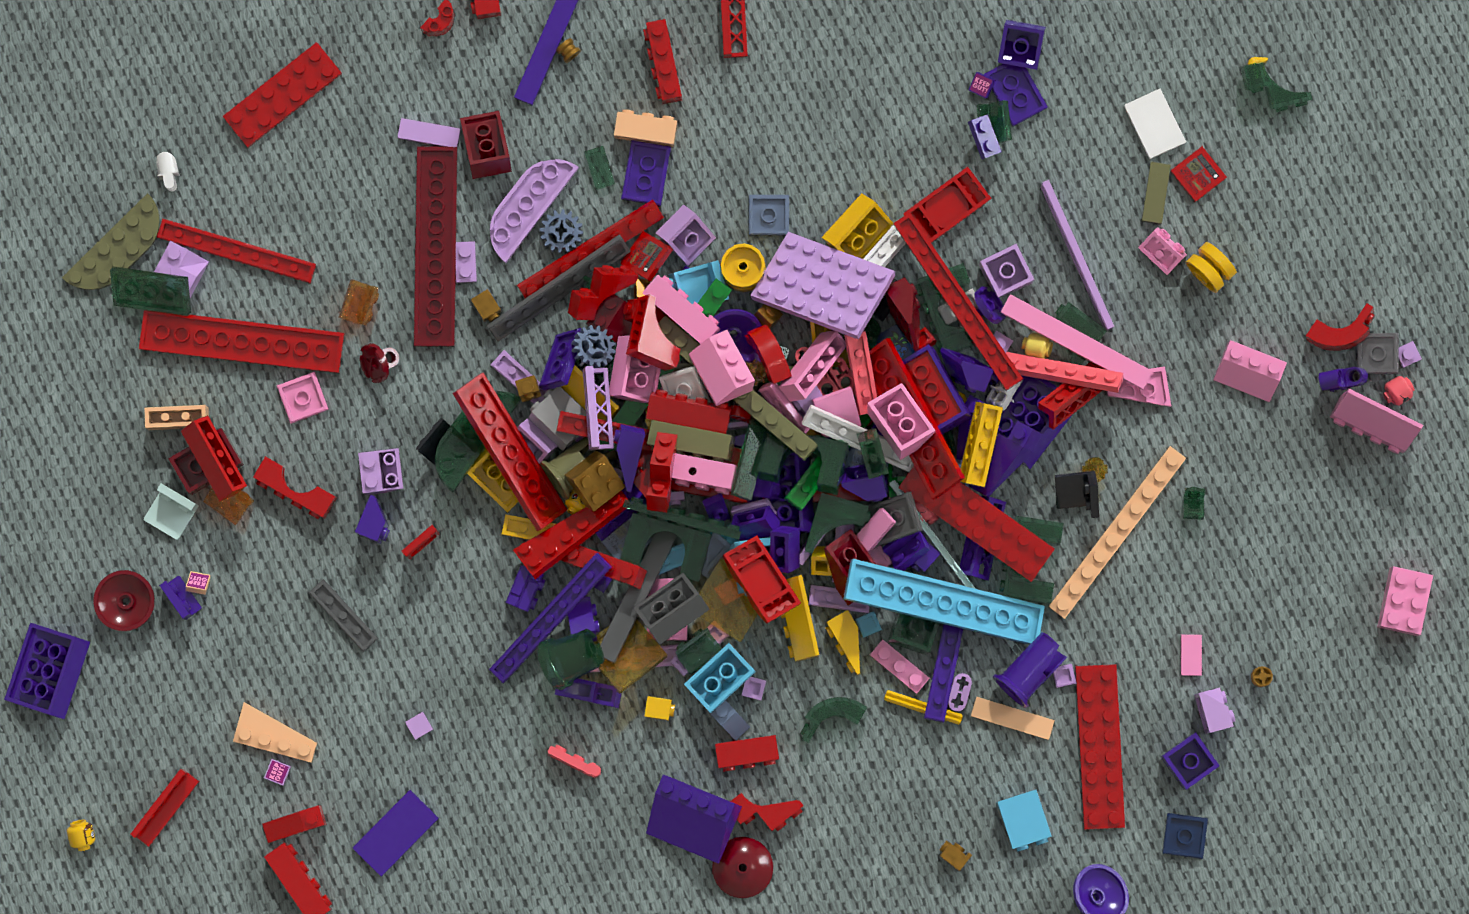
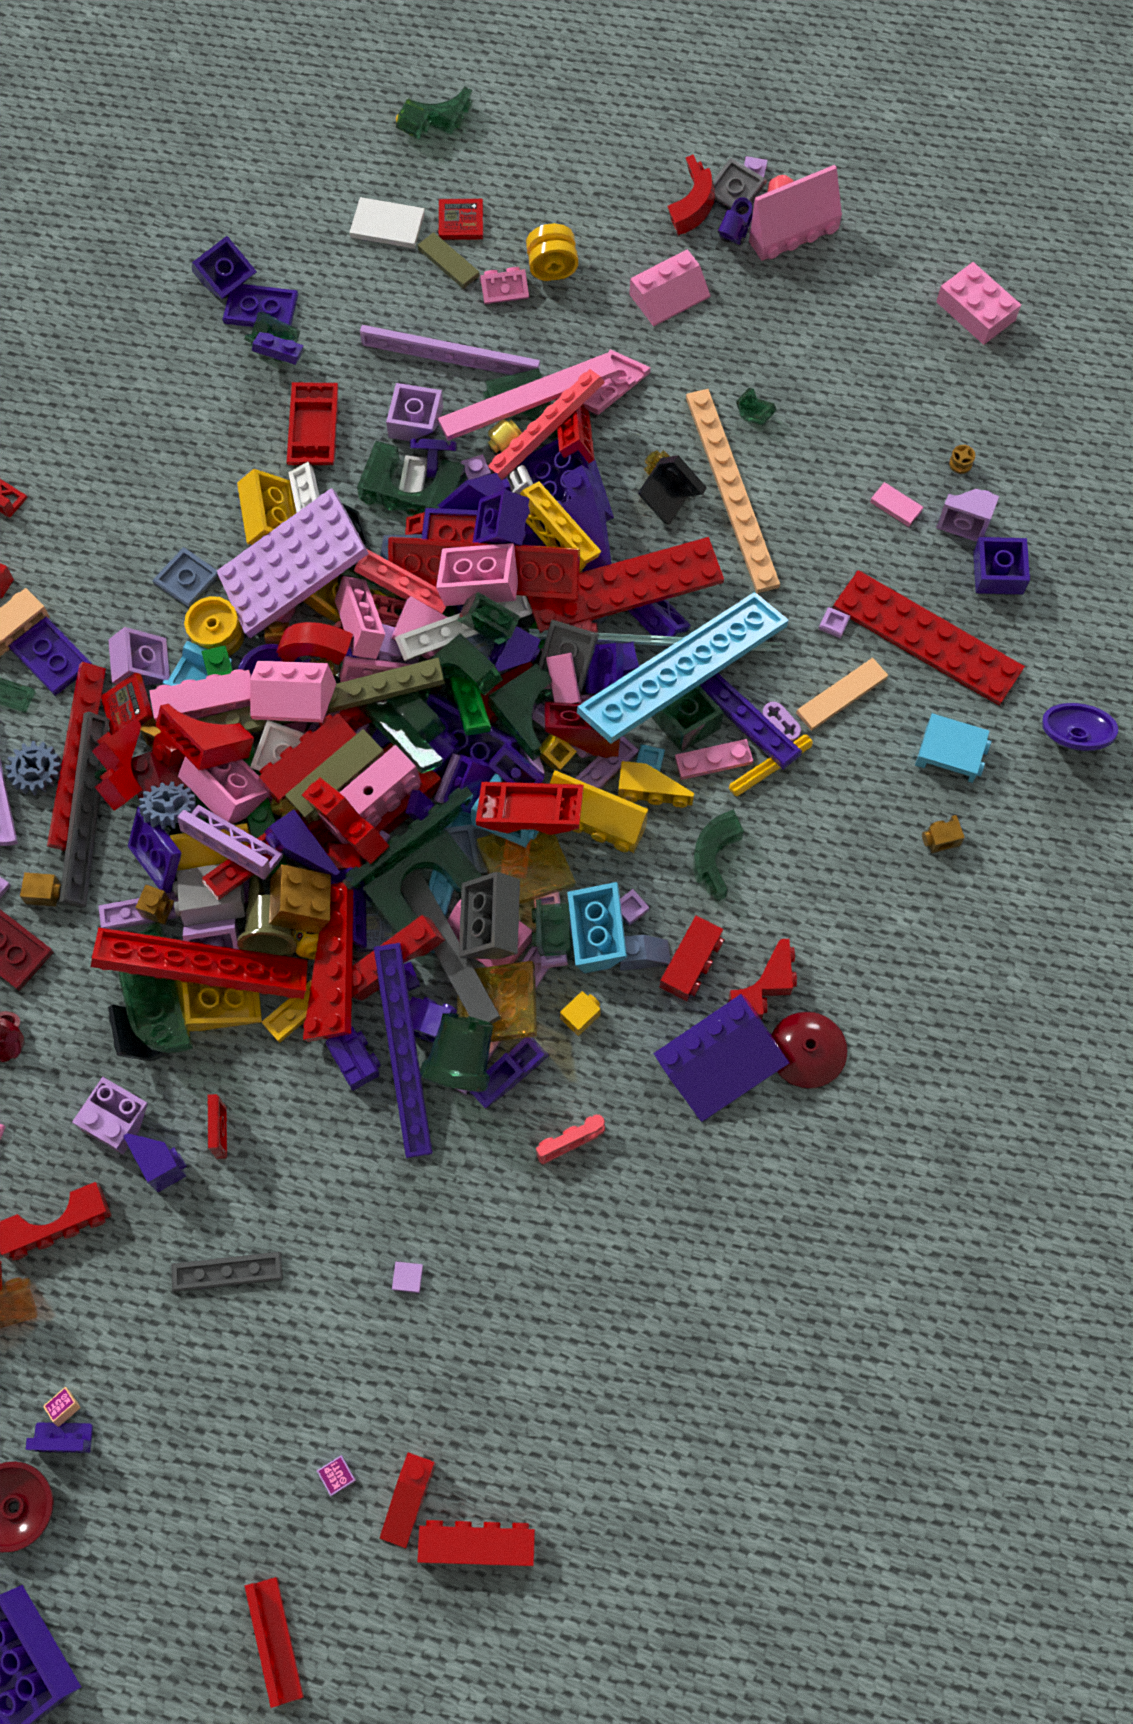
camera: 55 degrees left, 15 degrees down
light nougat wing [233,702,317,763] -> none
dark purple tile [353,790,439,877] -> none
dark red slope [885,277,921,352] -> none
red plate [893,213,1023,391] -> none
tile [969,72,996,98] -> none
dark purple piece [993,632,1067,709] -> none
clear green arch [999,515,1064,604] -> none
dark blue tile [1162,813,1208,859] -> none
none -> dark purple slope [473,489,529,546]

